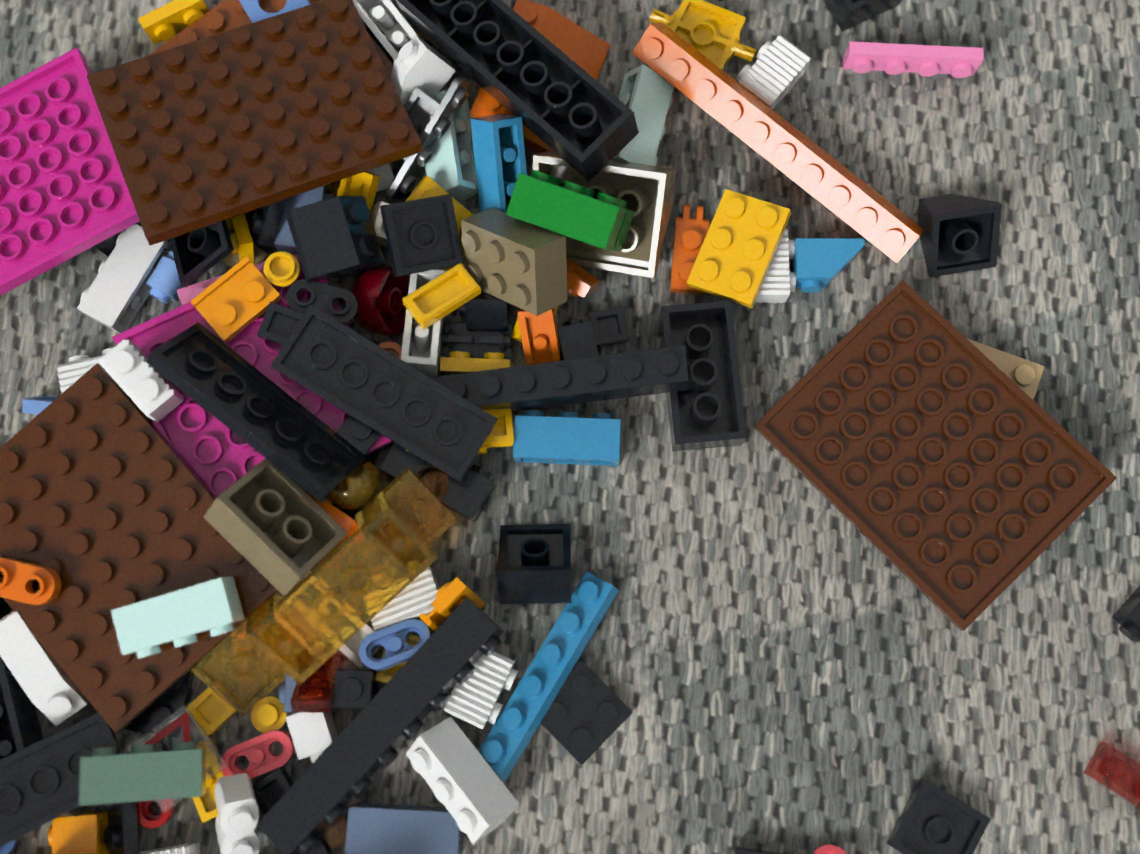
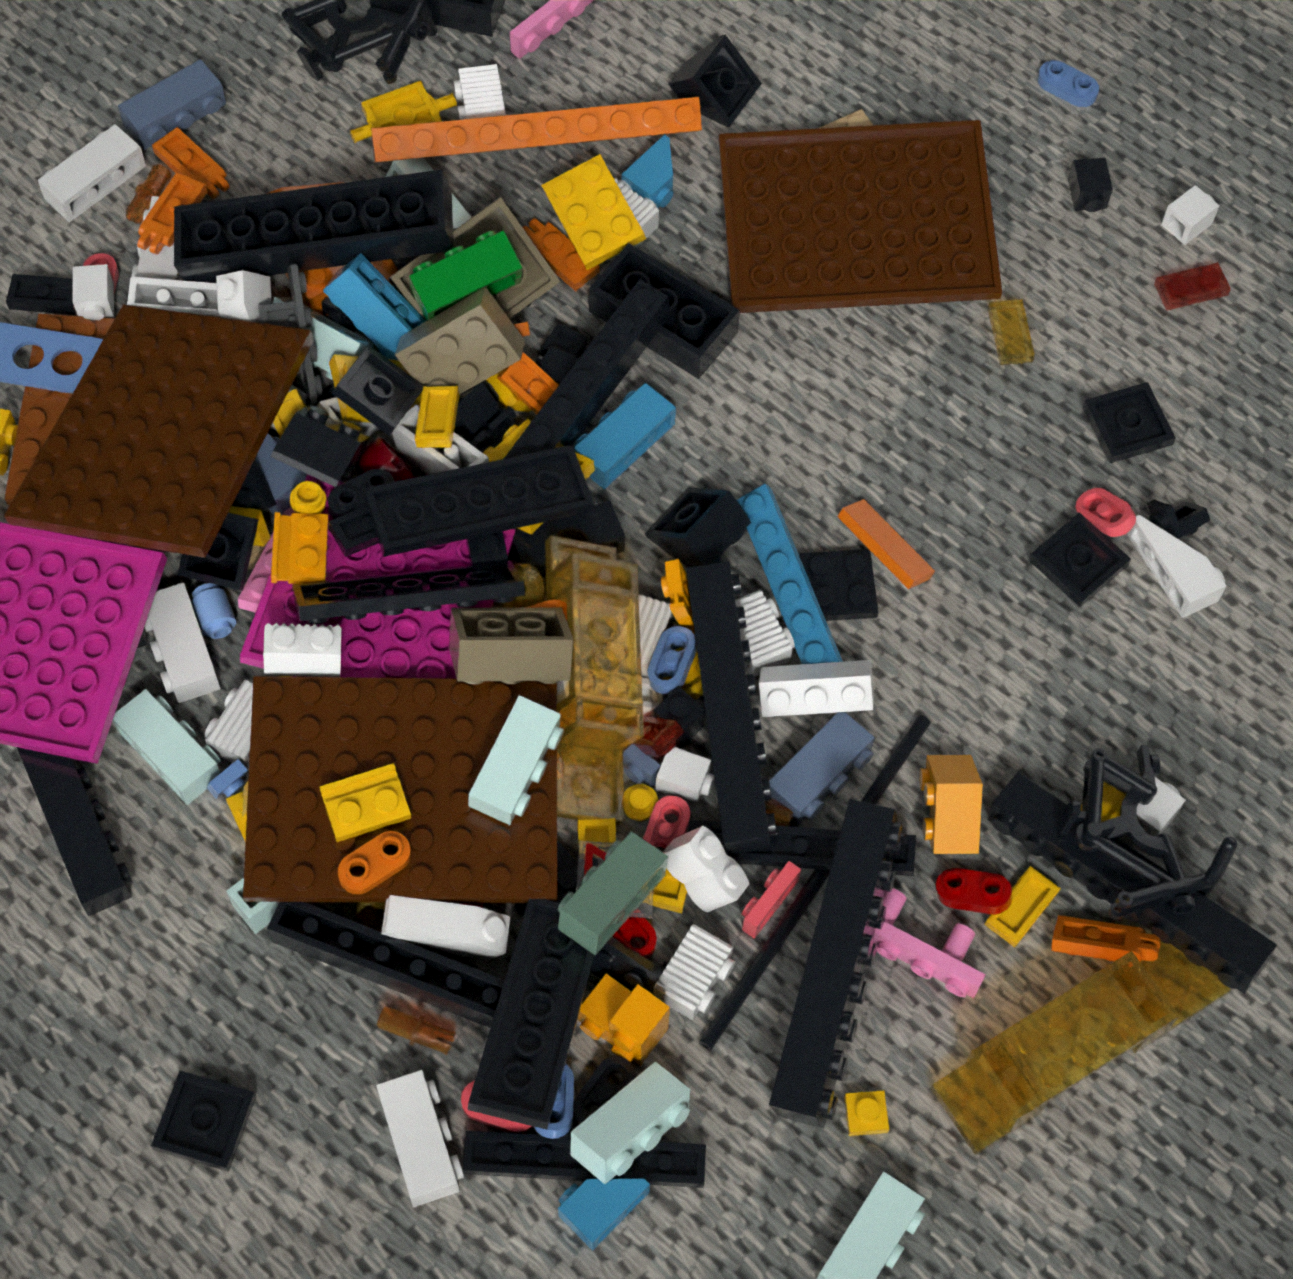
camera: 55 degrees left, 15 degrees down
none -> light aqua brick [112,689,221,805]
none -> yellow plate [319,763,411,842]
none -> orange tile [837,499,935,589]
none -> clear yellow tile [988,299,1035,365]

